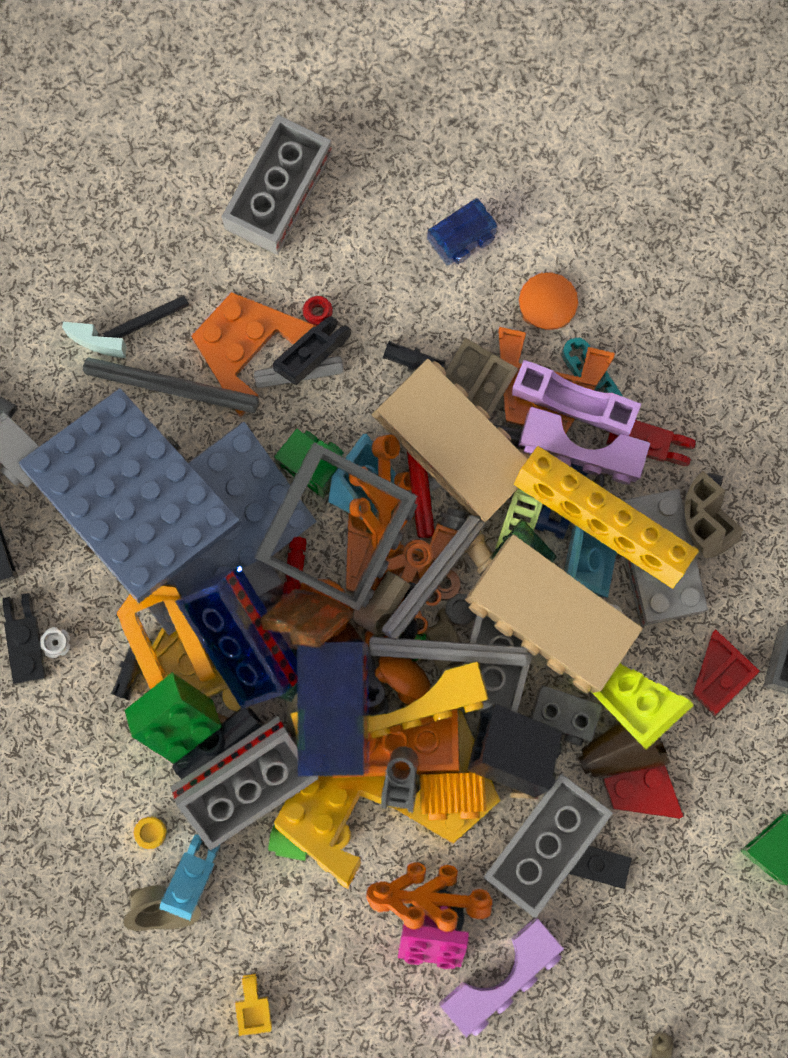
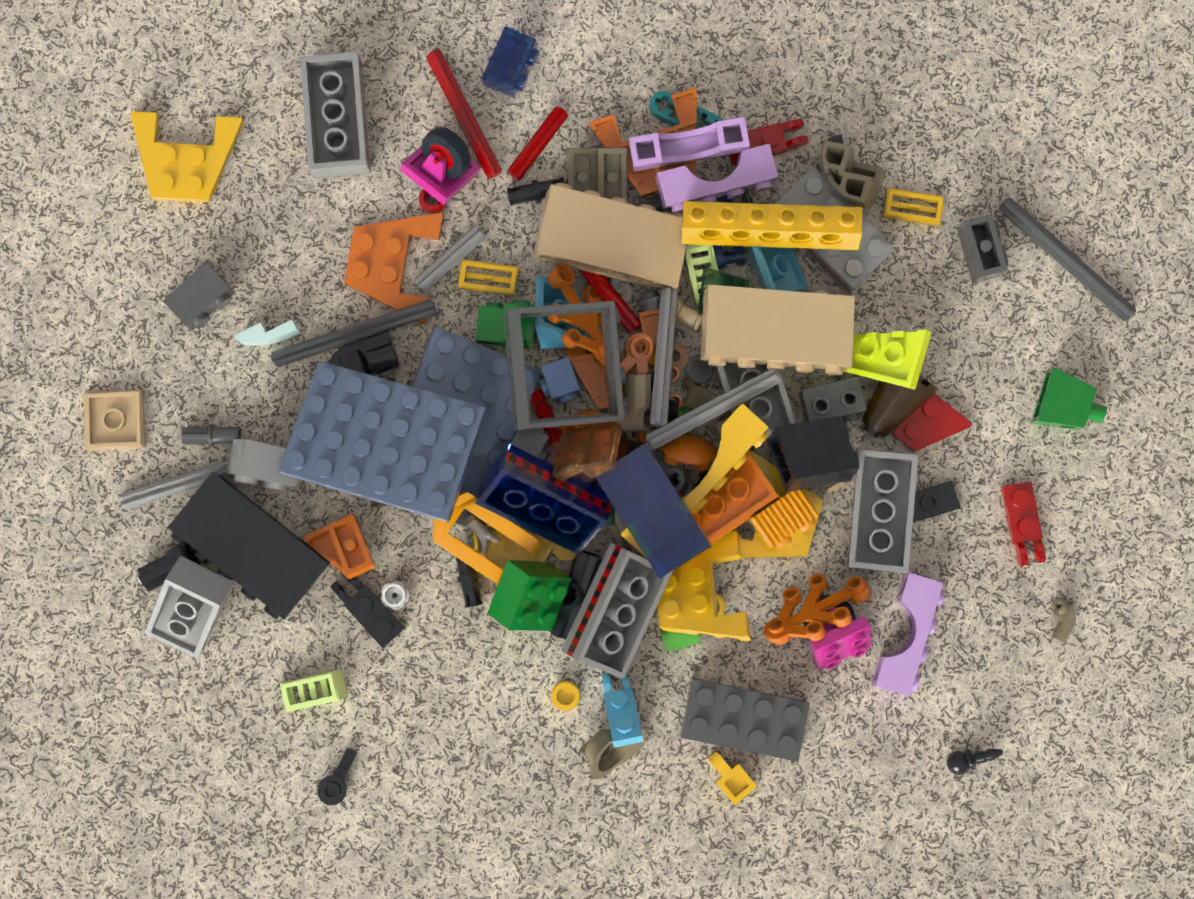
camera: 25 degrees left, 5 degrees up
black bar [102,295,190,338] -> none
black hinge [273,316,352,385] -> none
dark grey piece [381,746,418,813] -> none
orange dish [519,272,578,330] -> none
red wing [692,629,760,716] -> none
none -> yellow wing [131,111,244,202]
none -> dark grey brick [163,262,235,331]
none -> orange wing [302,513,376,579]
none -> black panel [329,331,400,376]
none -> plate [400,127,481,205]
none -> red axle [426,49,502,179]
none -> yellow tile [458,259,519,297]
none -> light grey bar [465,515,499,554]
none -> red axle [508,106,568,180]
none -> medium blue brick [540,357,580,404]
none -> dark grey brick [680,677,810,762]
none -> yellow tile [882,188,945,227]
none -> red hinge [1001,481,1046,566]

